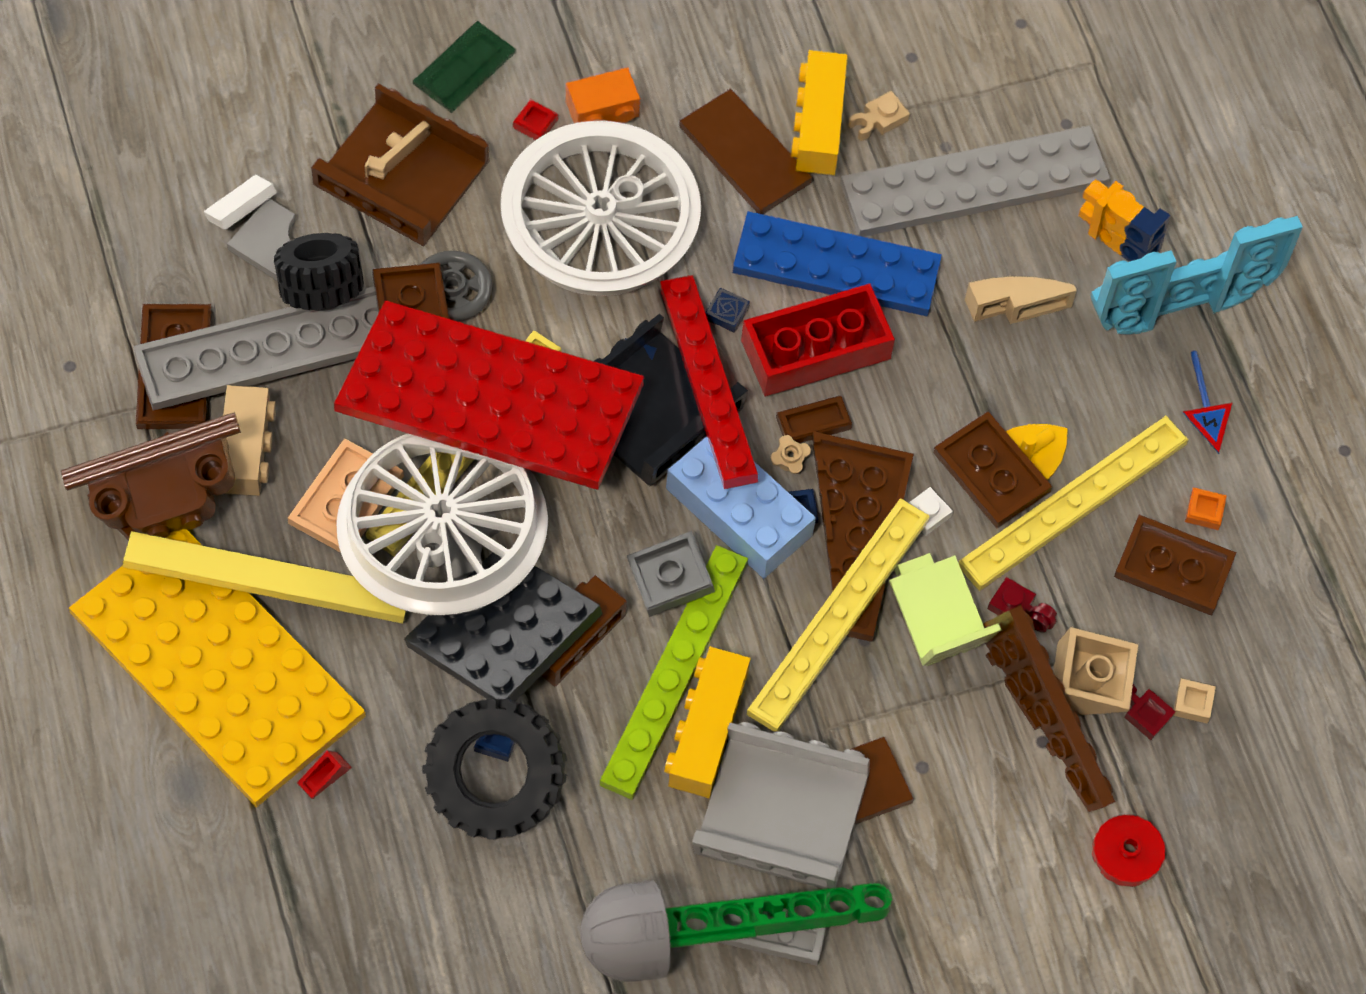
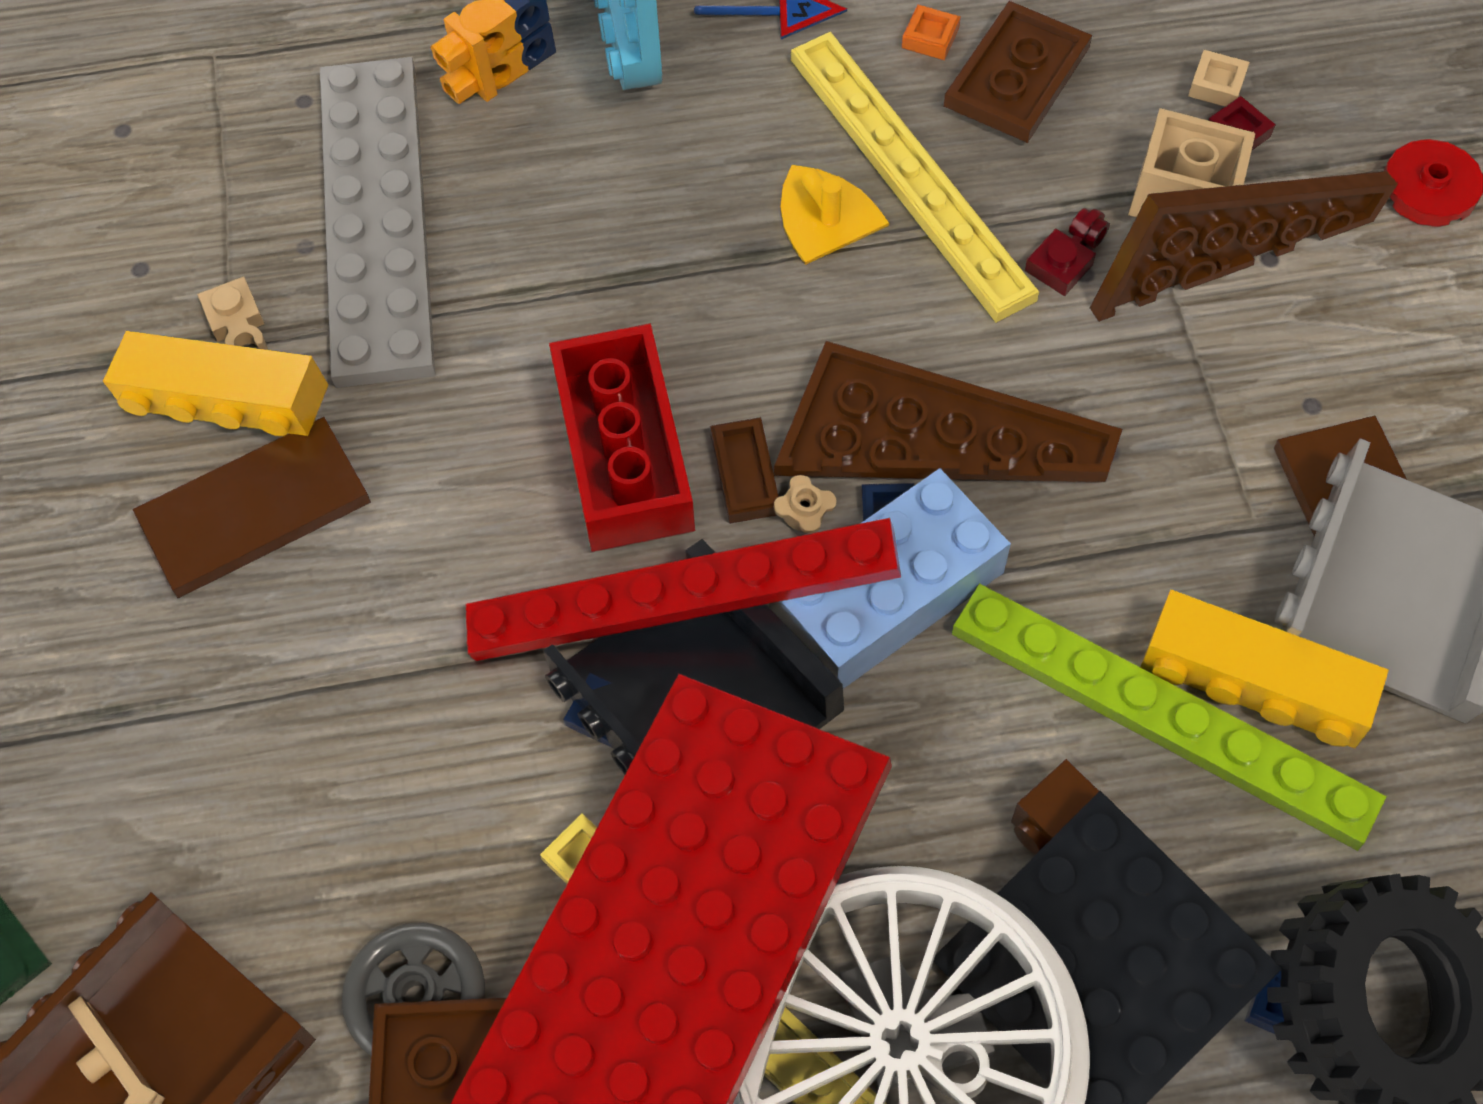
camera: 75 degrees left, 0 degrees up
white piece [501,121,701,296] -> none
red tile [513,99,558,140] -> none
orange brick [565,67,640,123] -> none
tile [627,531,715,617] -> none
dark blue tile [705,288,750,332] -> none
blue plate [732,211,942,317] -> none
light yellow tile [747,498,930,732] -> none
yellowish green piece [889,553,1001,666] -> none
white plate [909,487,953,536] -> none
reddish brown plate [933,411,1052,528] -> none
tan slope [965,276,1077,324] -> none

